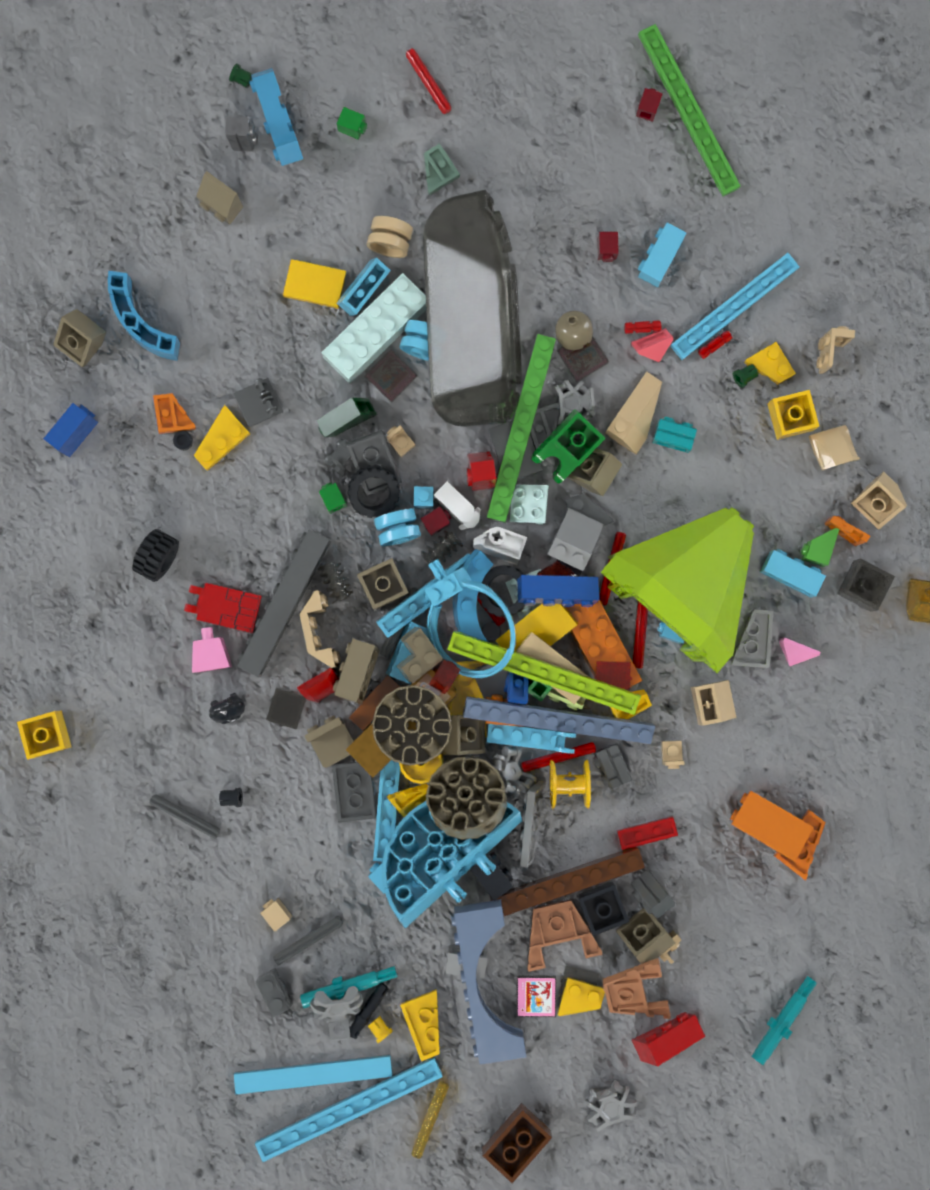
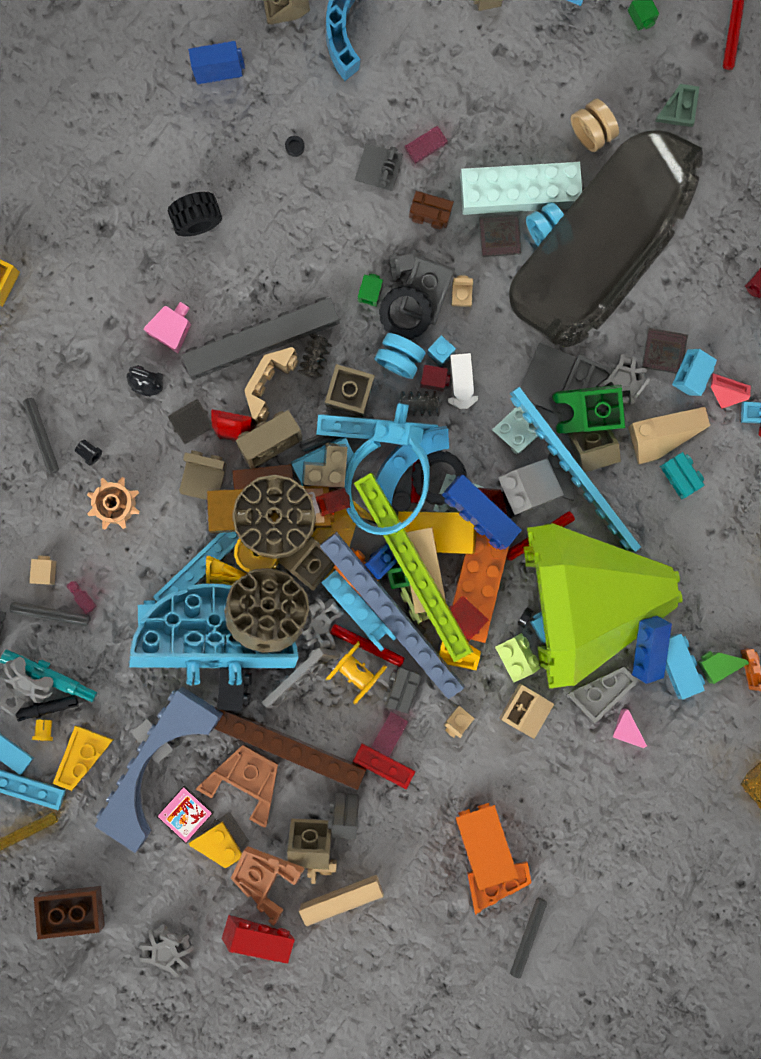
camera: 45 degrees right, 0 degrees up
orange wing [153,393,196,434] -> none
red tile [184,583,263,633] -> none
yellow wing [194,405,250,471] -> none
yellow tile [283,259,347,309] -> none
slope [316,398,377,437] -> none
dark grey tile [332,761,377,823] -> none
medium azure brick [336,257,391,316] -> none
red wedge [467,451,496,491] -> none
white piece [473,527,527,565] -> none
bright green plate [487,334,556,523] -> none
dark tan cylinder [555,311,593,350] -> none
black brick [576,881,630,936] -> none
red axle [624,320,662,334] -> none
red axle [633,601,648,669] -> none
teal piece [751,976,817,1065] -> none
clear smoke brick [837,558,895,612] -> none
none -> clear pink bar [66,581,97,614]
none -> light nougat brick [87,477,140,530]
none -> tan brick [299,875,384,926]
none -> clear pink tile [371,712,408,757]
none -> clear pink tile [404,126,448,164]
none -> reddish brown brick [409,191,454,229]
none -> yellowish green bracket [495,633,540,682]
none -> medium azure plate [510,387,641,552]
none -> dark grey axle [510,898,547,978]
none -> black tile [518,607,534,628]
none -> blue brick [632,616,672,684]
none -> medium azure brick [672,349,717,396]

